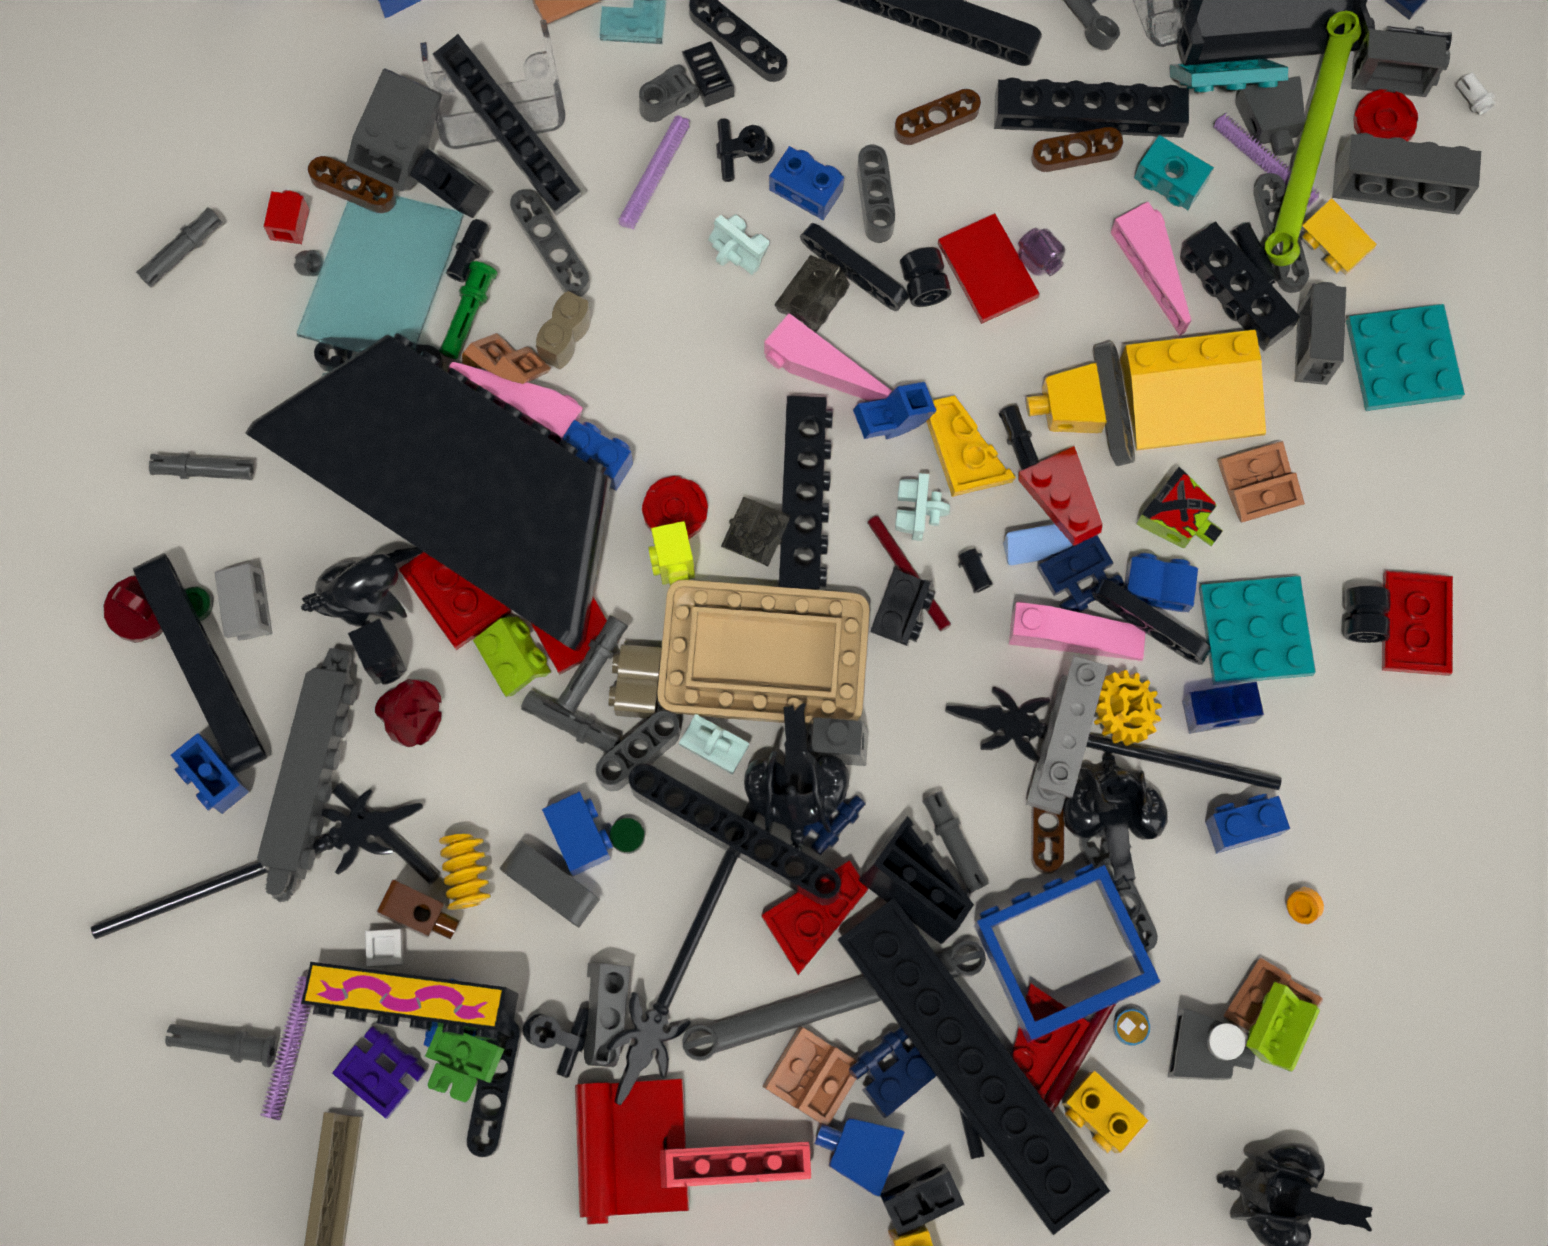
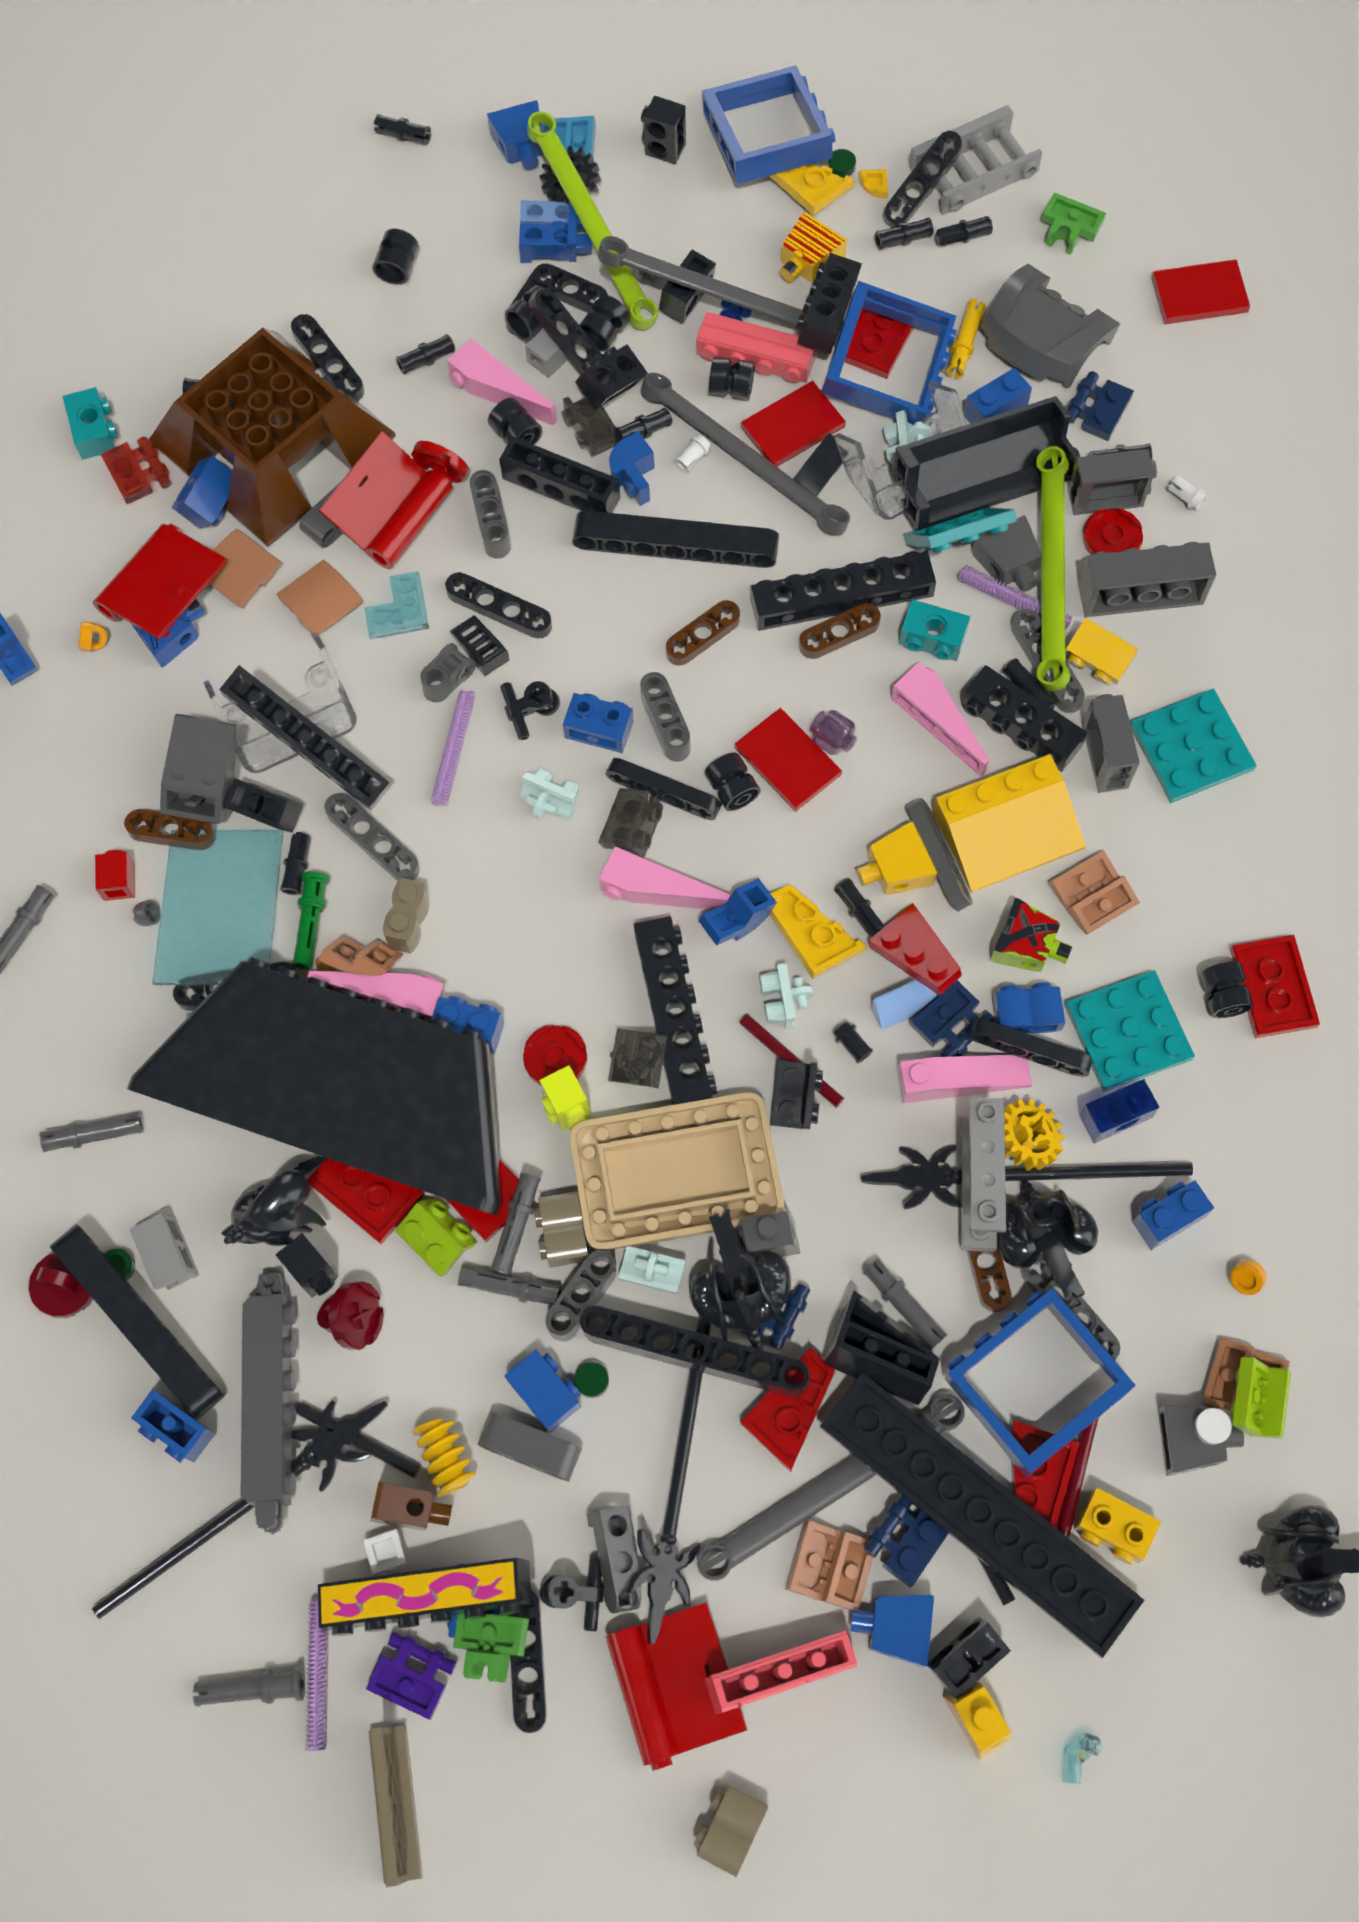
camera: 10 degrees left, 5 degrees down
tile [1113,1009,1150,1046] -> none

